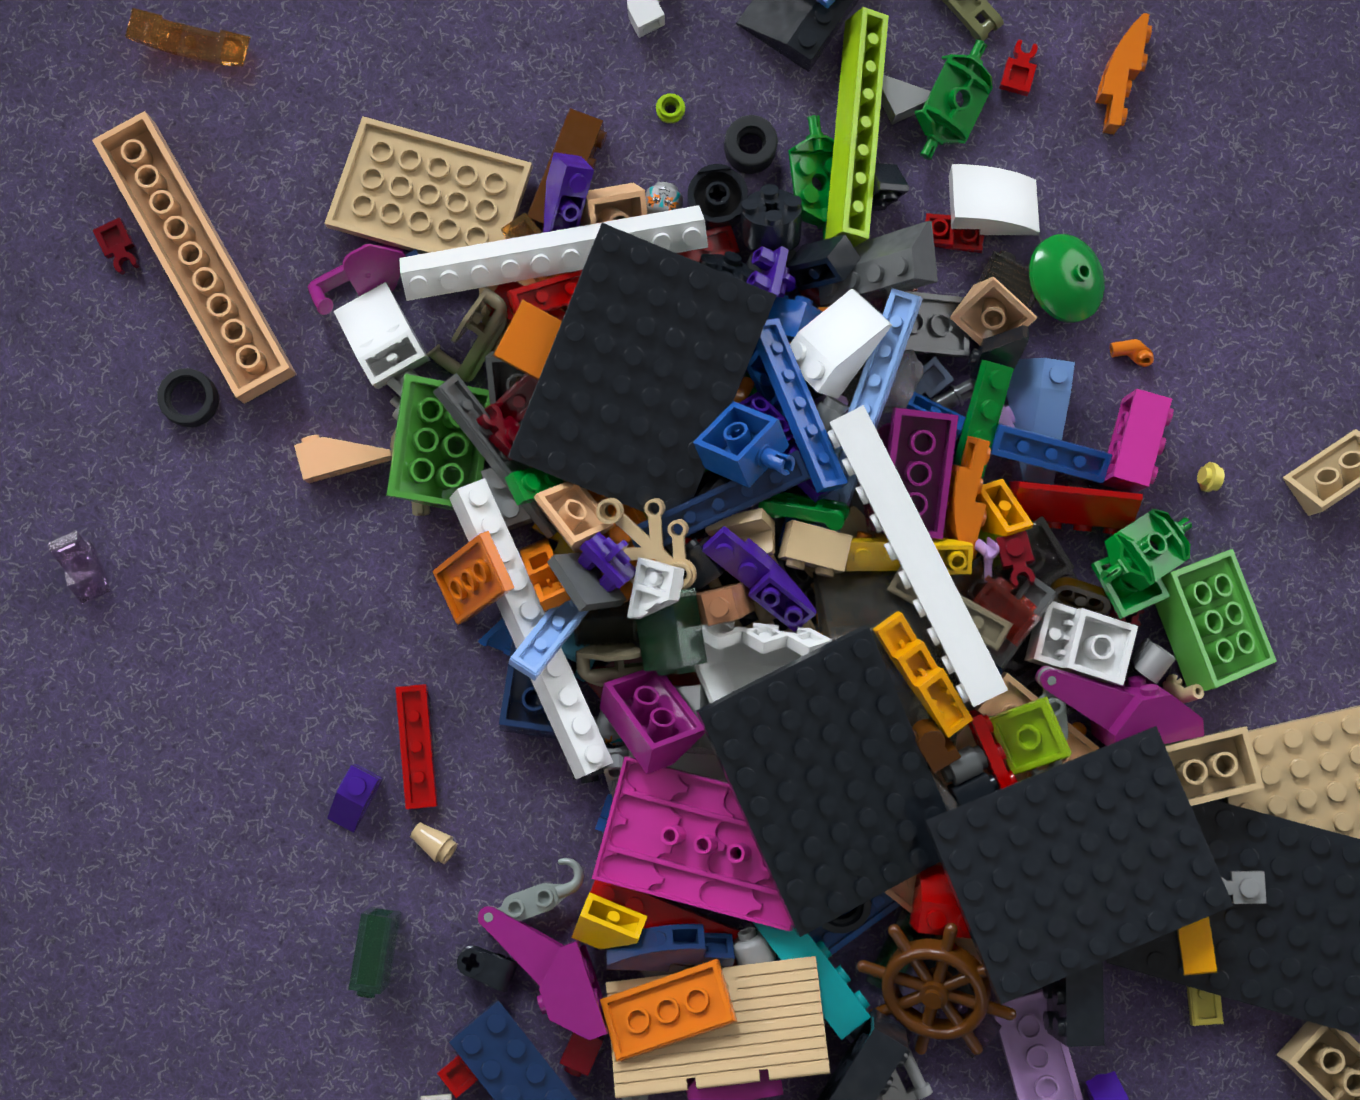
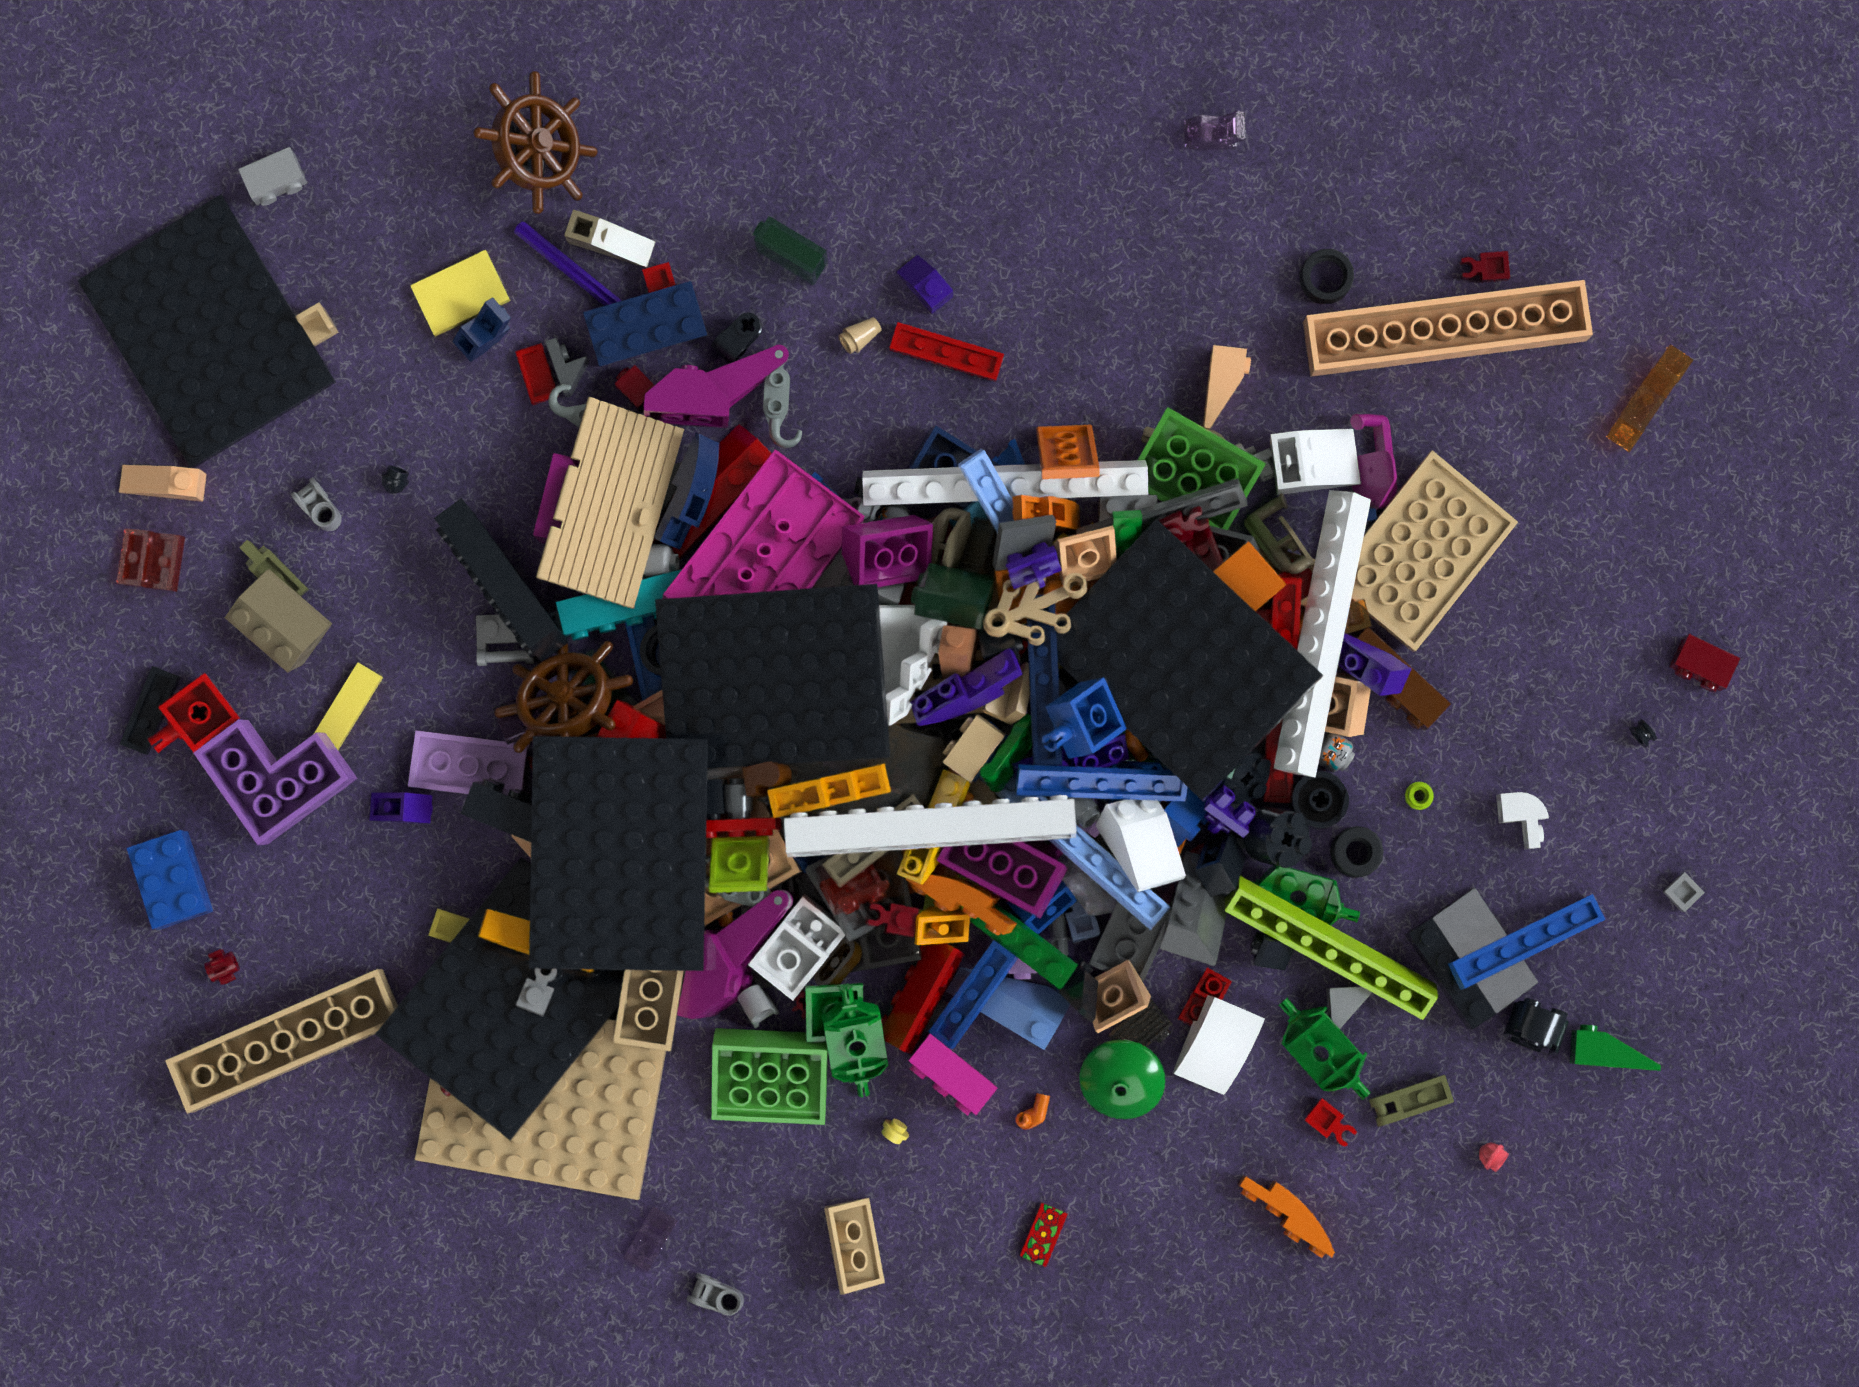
camera: 115 degrees right, 0 degrees up
yellow slope [571,892,647,950] -> none
orange tile [600,959,737,1062] -> none
white wing [627,557,685,619] -> none
lavender hand [975,537,1000,583] -> none
tan arm [1163,674,1204,704] -> none
none -> tile [1020,1202,1068,1267]

